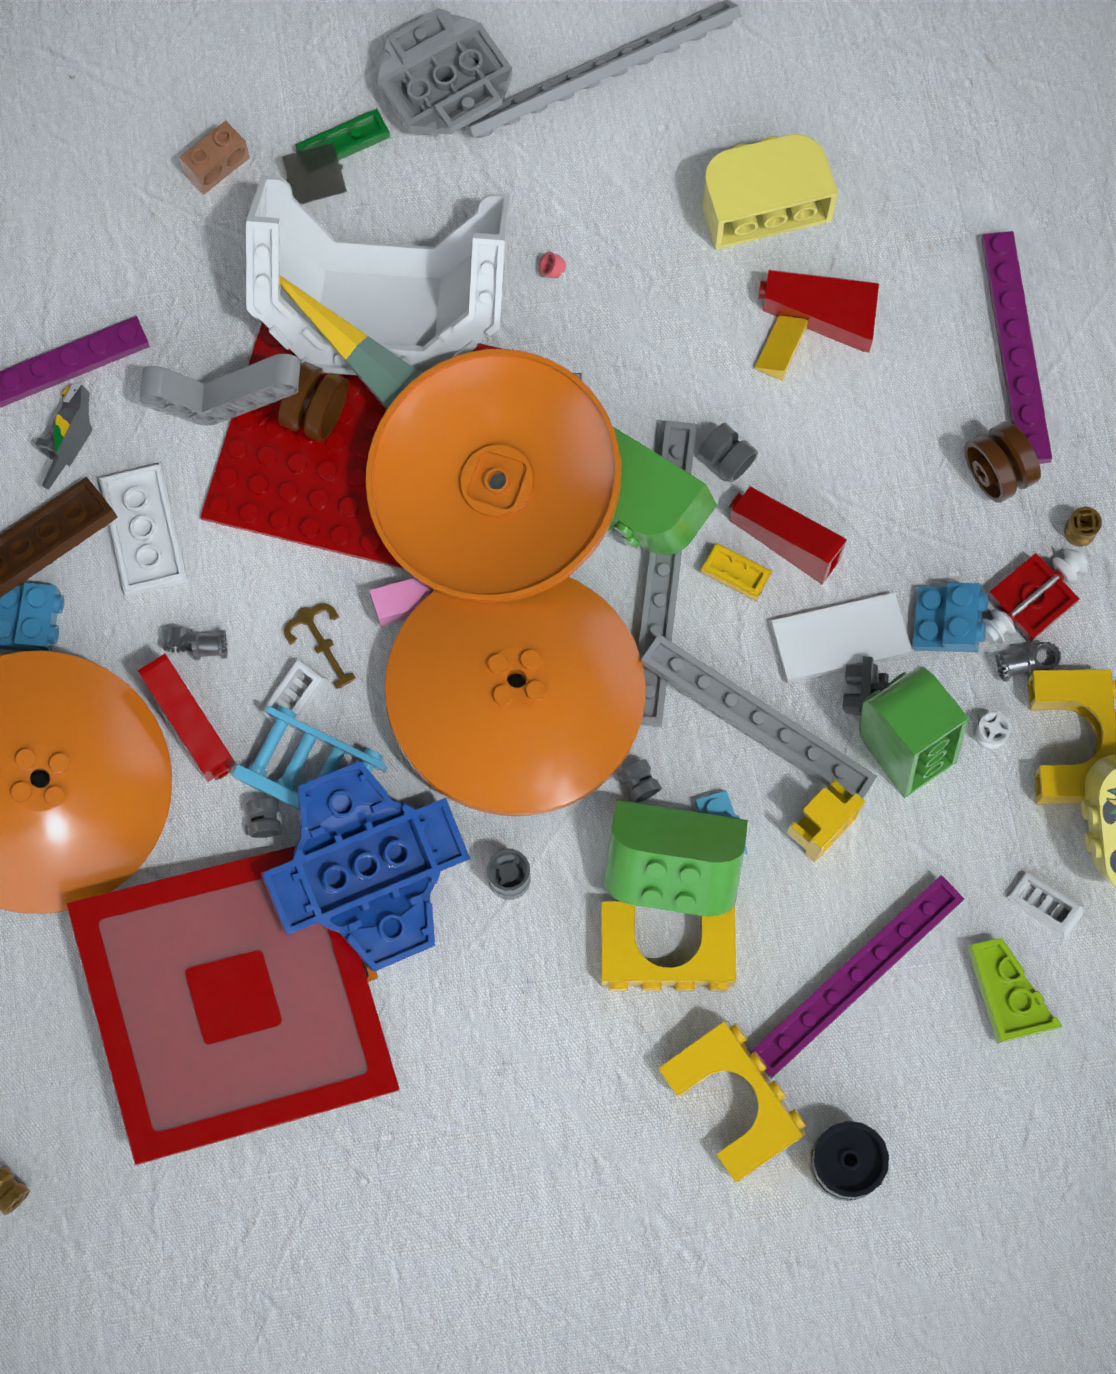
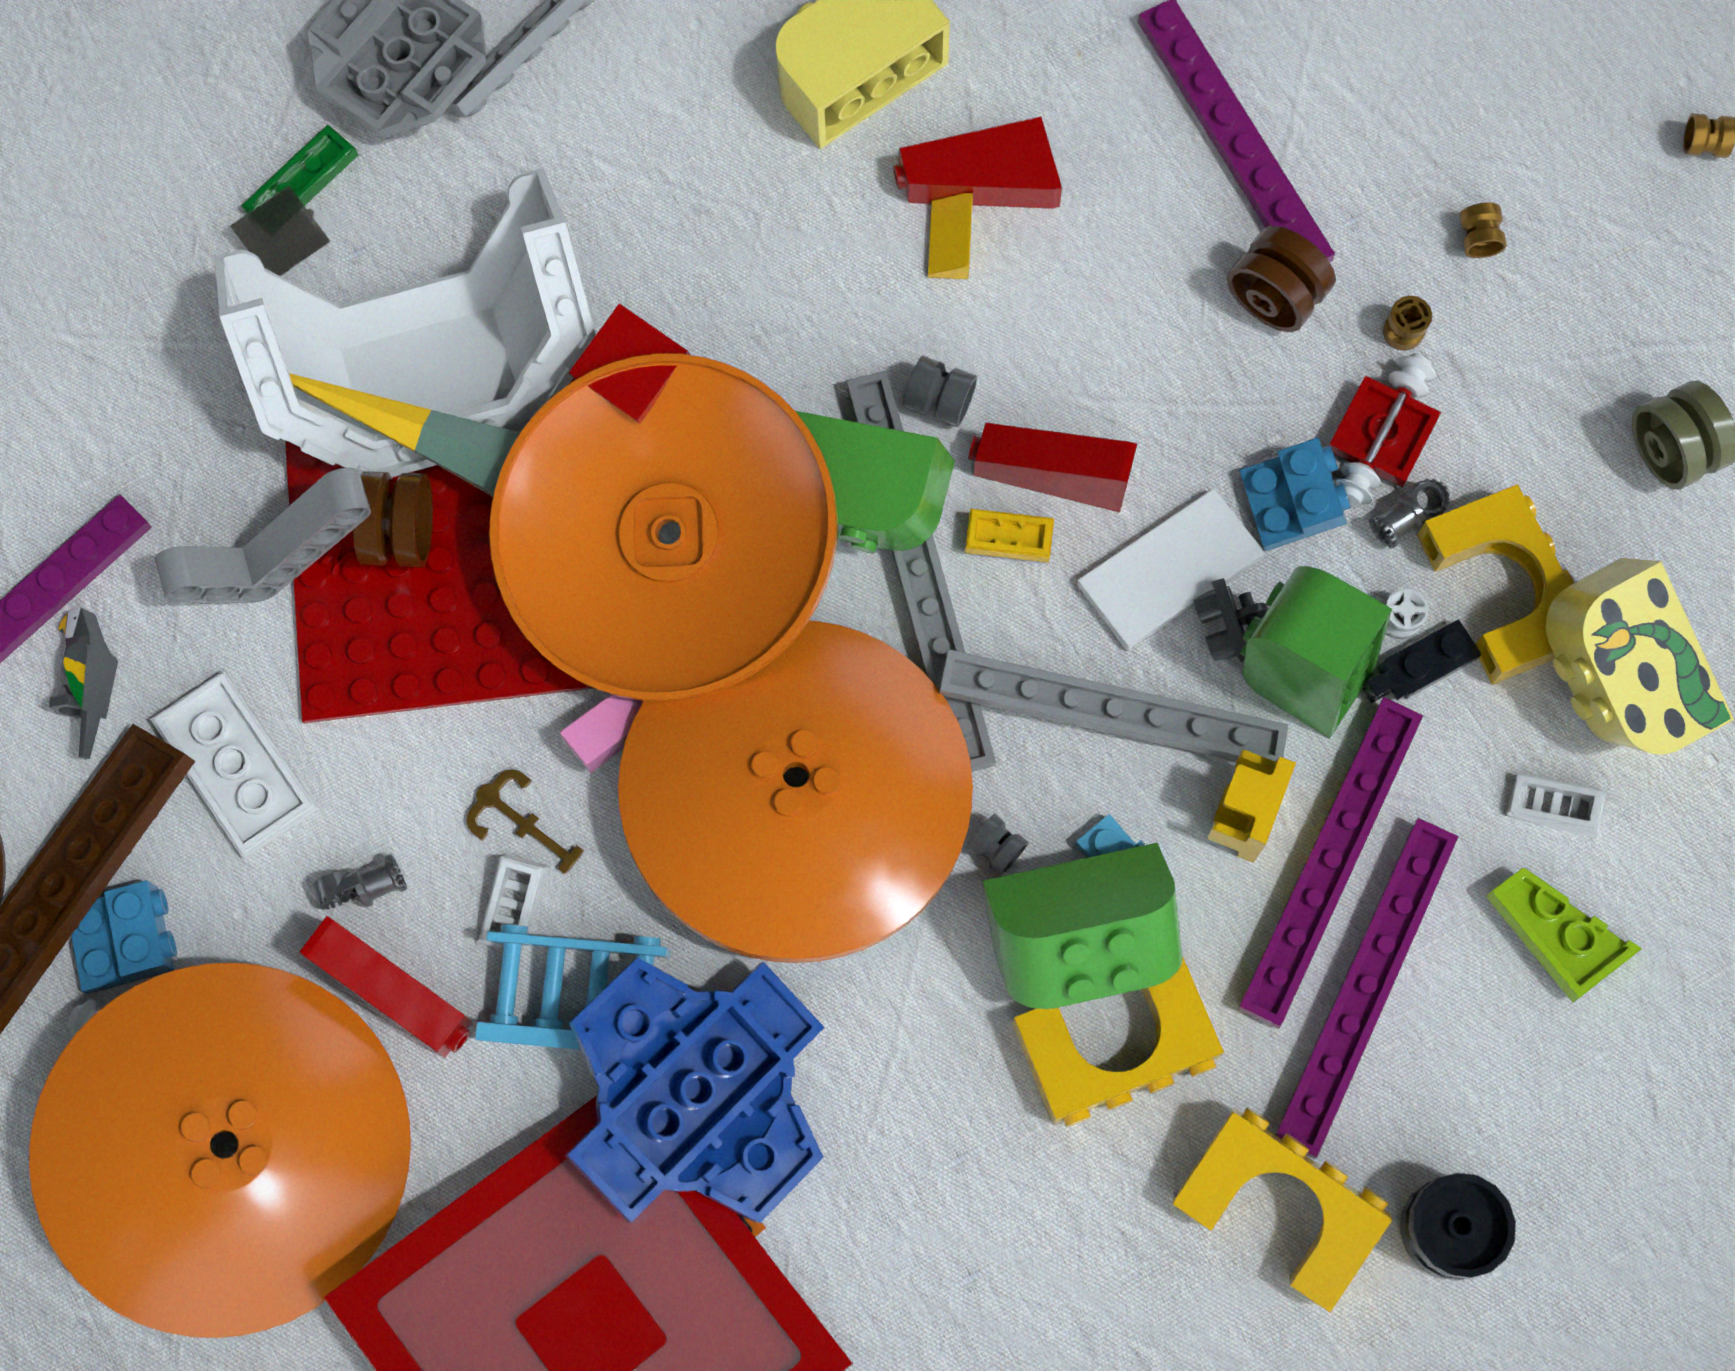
camera: 20 degrees left, 0 degrees up
nougat brick [179,120,250,195] -> none
dark grey wheel [246,798,282,838] -> none
dark grey wheel [487,849,531,900] -> none
coral hinge [539,252,566,278] -> none
none -> red tile [569,303,691,424]
none -> magenta plate [1238,697,1424,1029]
none -> black hinge [1362,619,1482,704]

